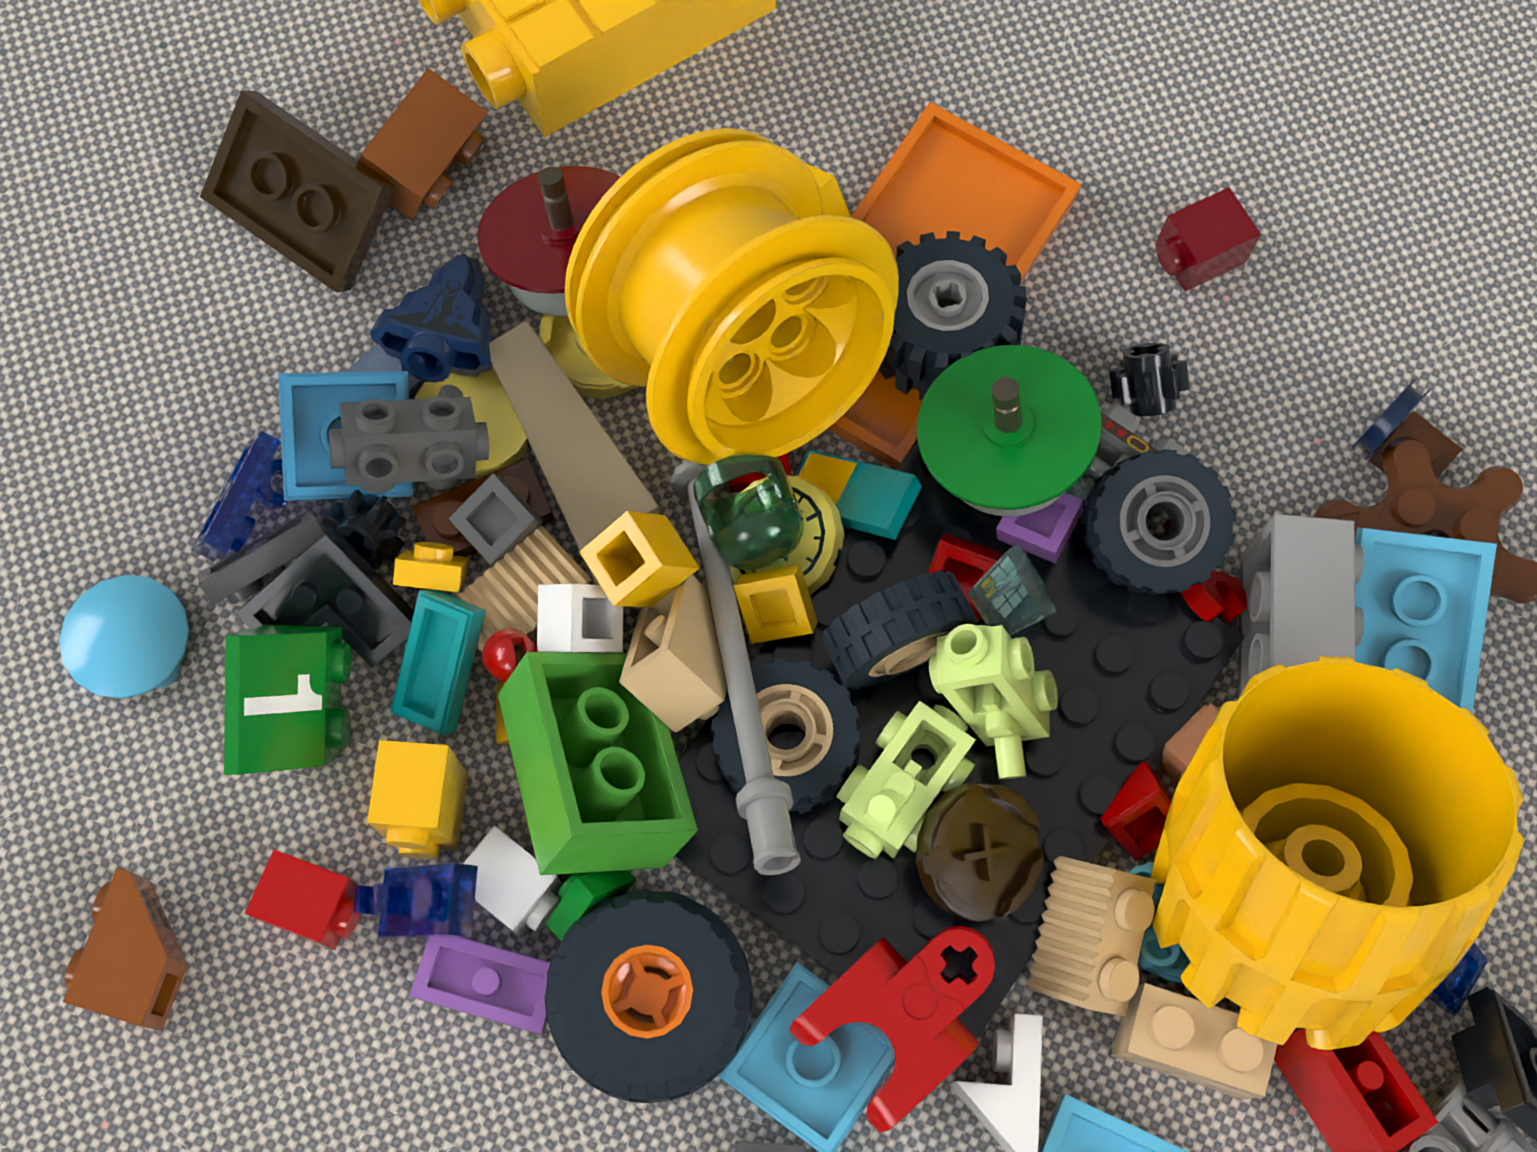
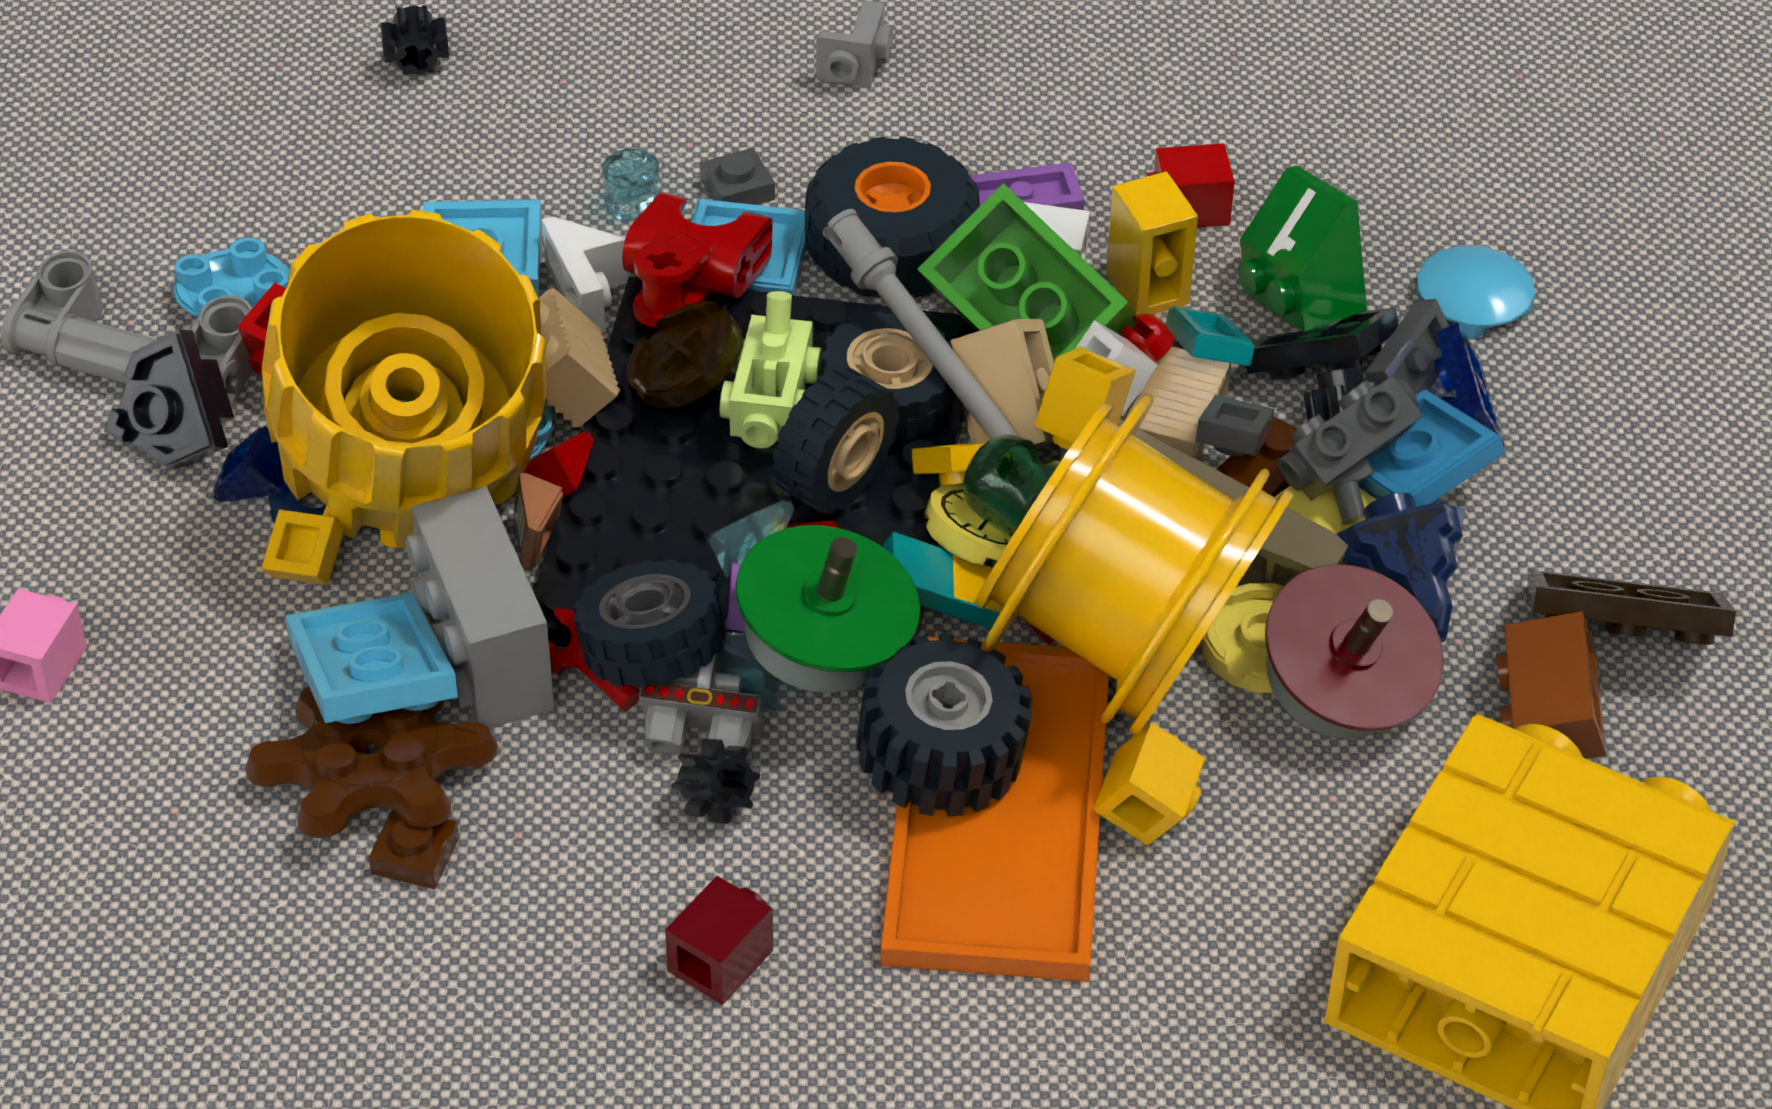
camera: 155 degrees right, 25 degrees down
dark orange slope [63,867,188,1031] -> none
clear blue plate [353,863,478,939] -> none
yellow plate [393,542,469,593] -> none
yellowish green brick [929,624,1058,780] -> none
dark blue piece [1351,377,1431,461] -> none

